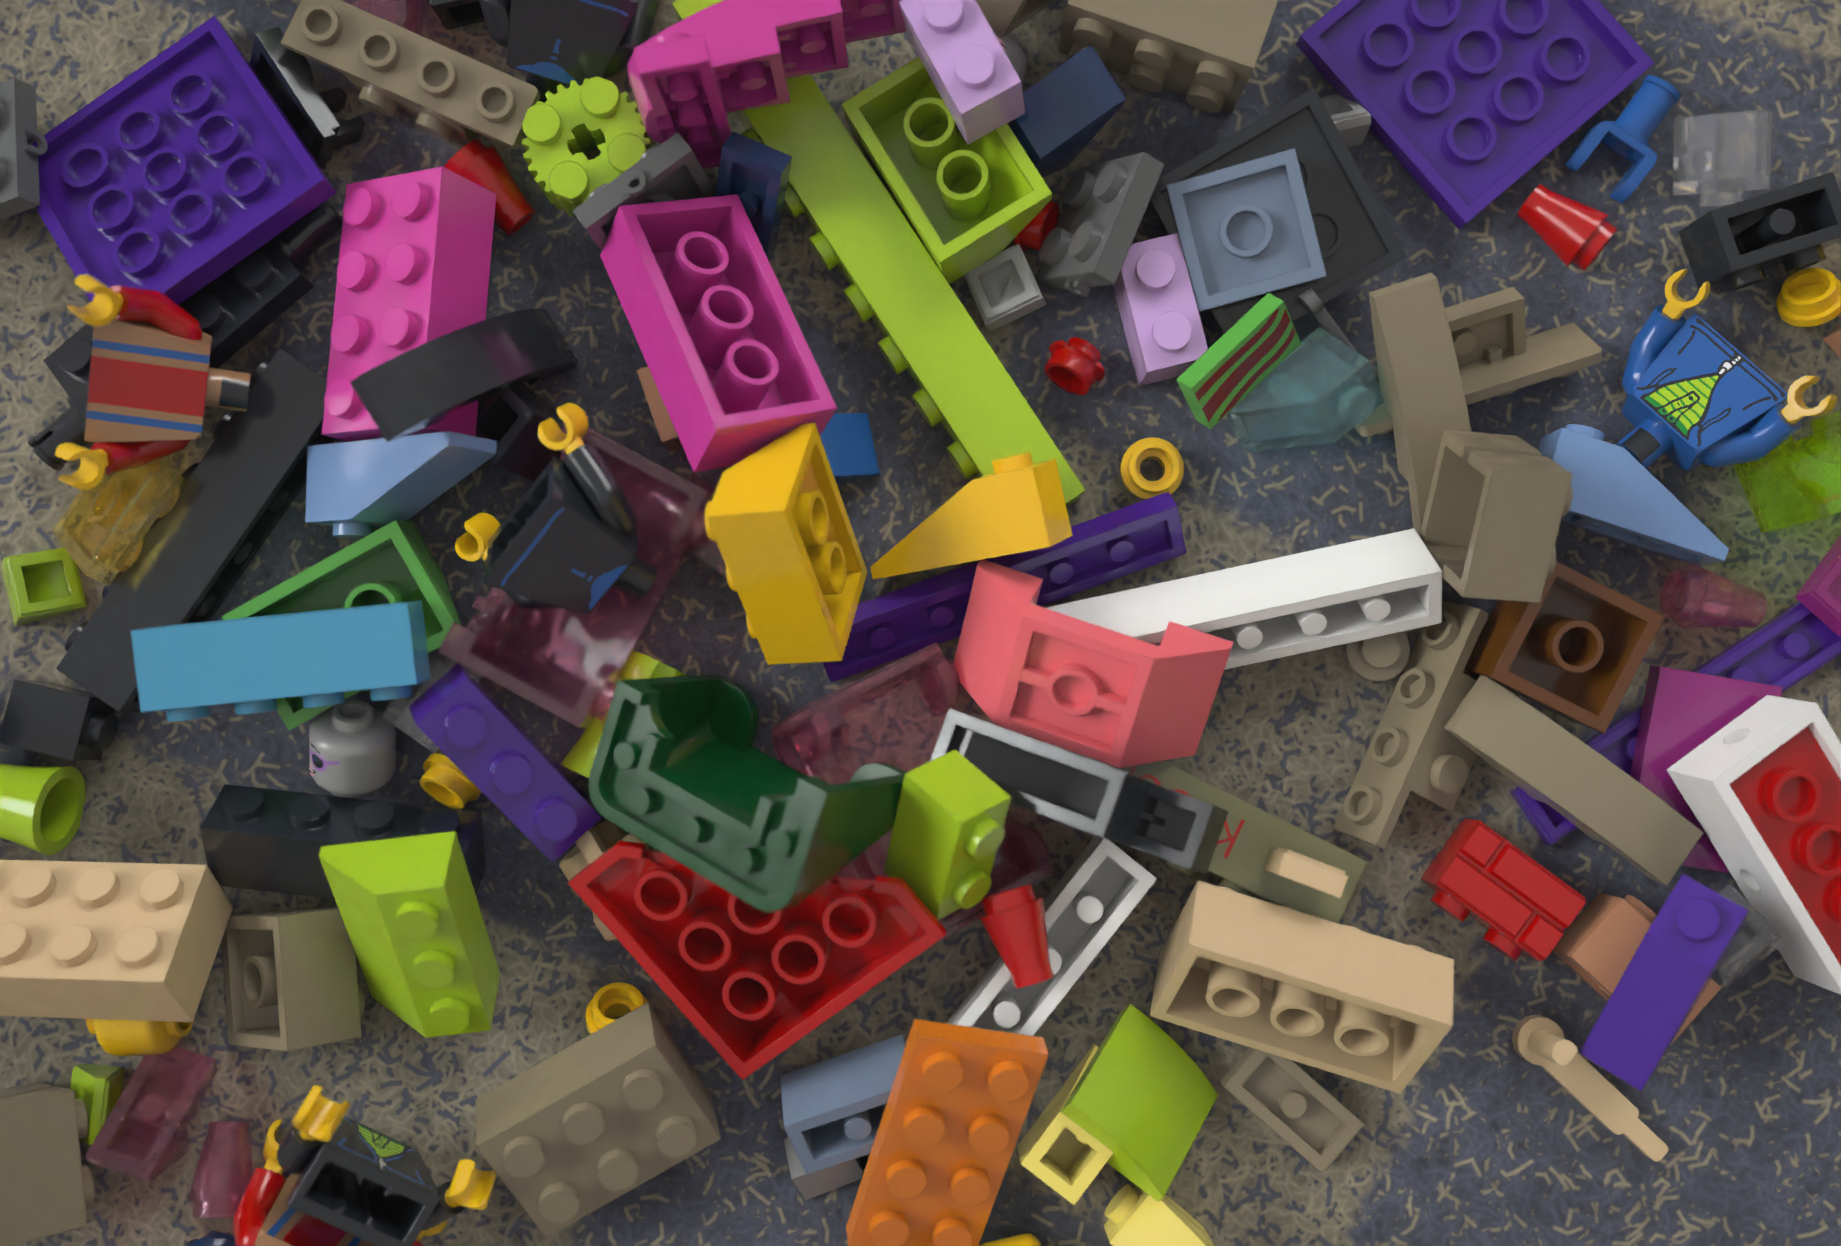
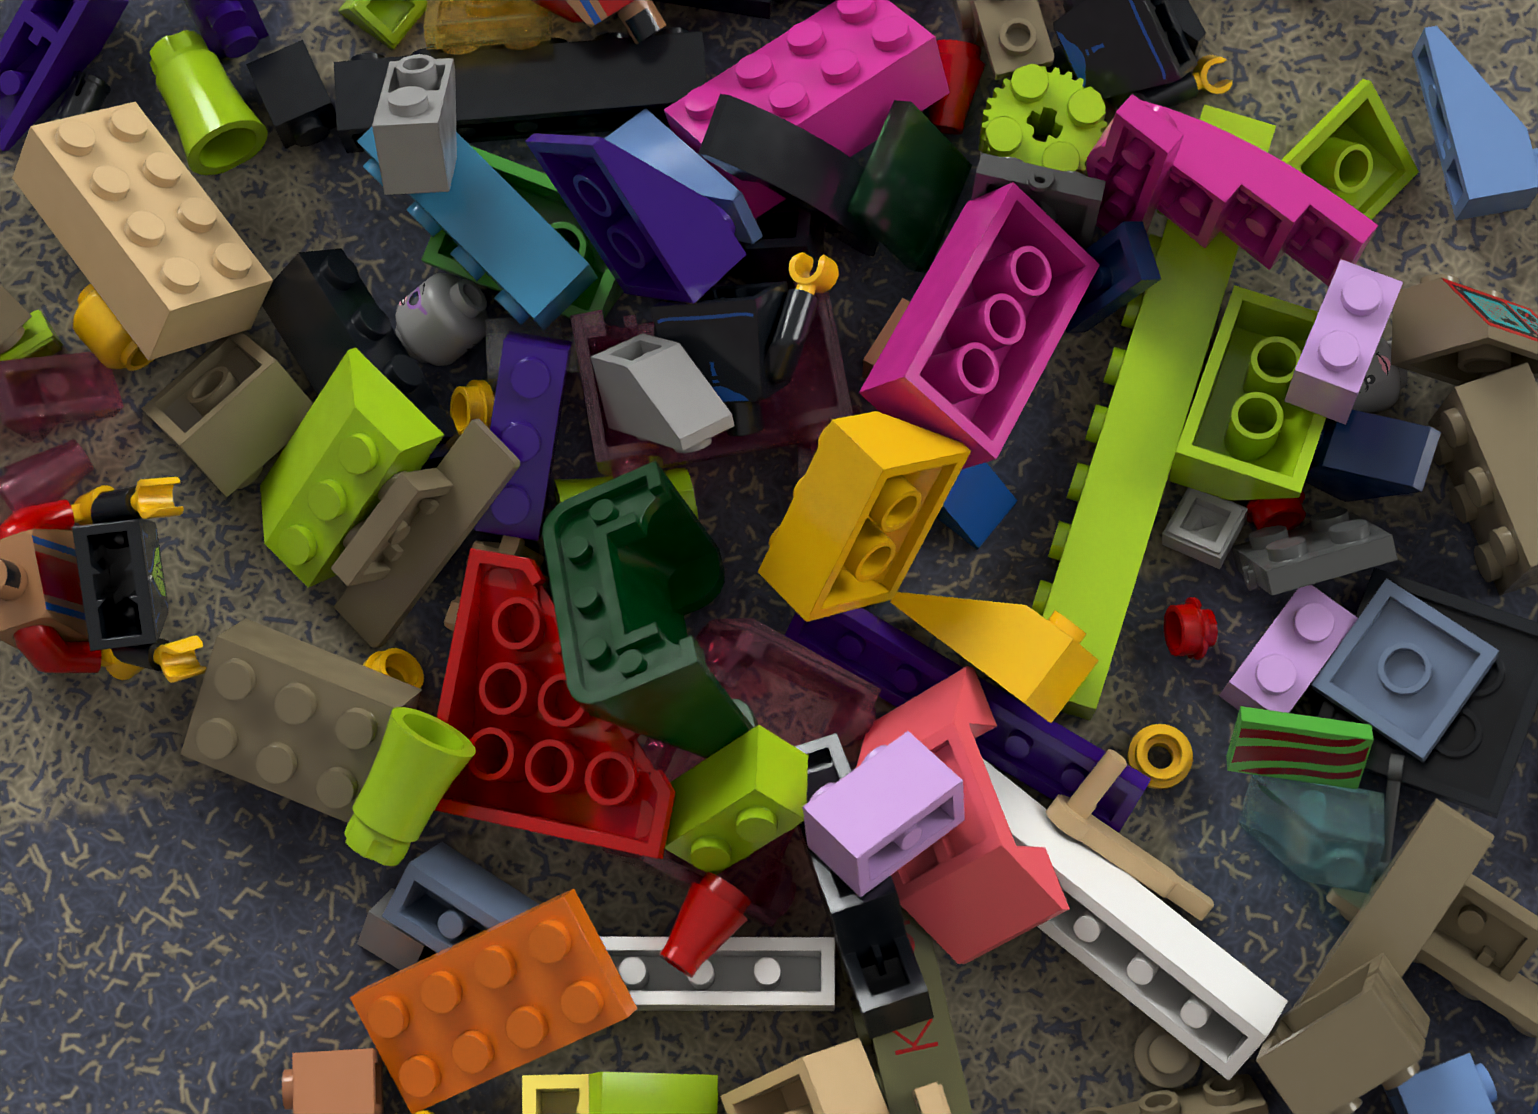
camera: 55 degrees right, 10 degrees down
none -> dark tan bracket [331,419,520,648]
none -> lime plant [344,707,476,866]
none -> light grey slope [372,54,457,195]
none -> dark purple slope [525,133,746,304]
none -> light grey slope [591,333,735,453]
none -> lavender brick [803,731,965,897]
none -> clear green tile [848,100,972,273]
none -> tan piece [1046,749,1214,921]

